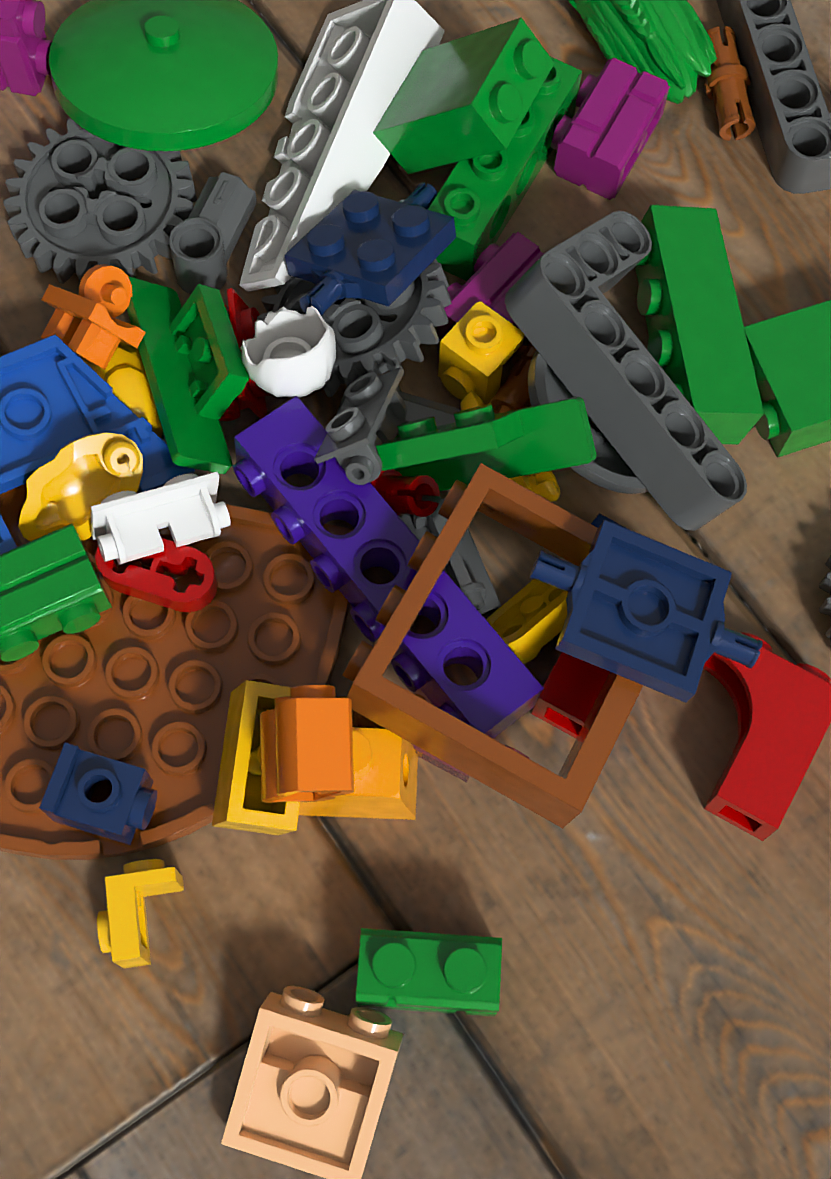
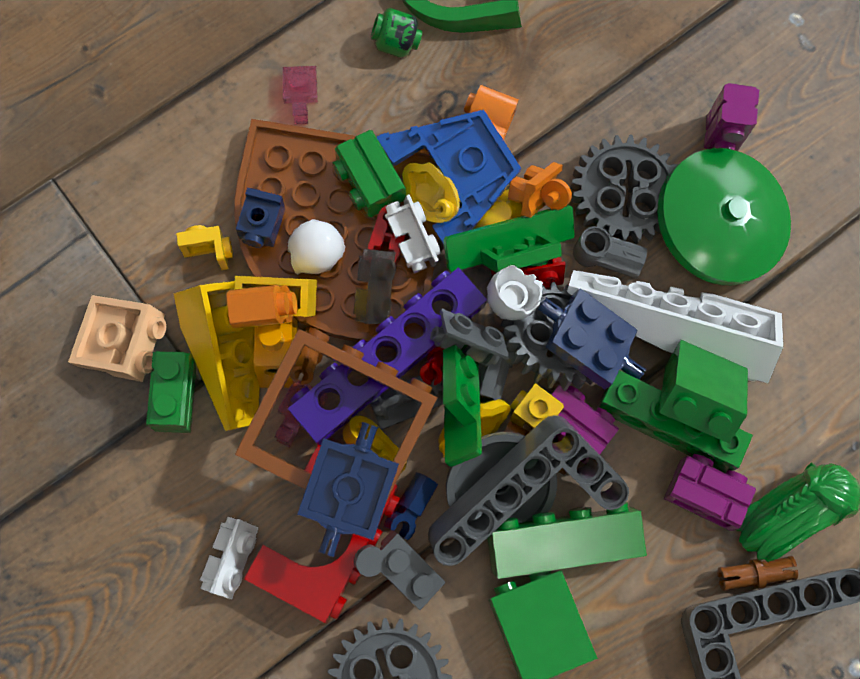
camera: 85 degrees right, 5 degrees up
none -> yellow wedge [173,281,260,431]
none -> white hinge [200,517,259,599]
none -> white hair [288,219,345,275]
none -> clear smoke hinge [353,249,396,324]
none -> dark grey hinge [354,530,446,610]

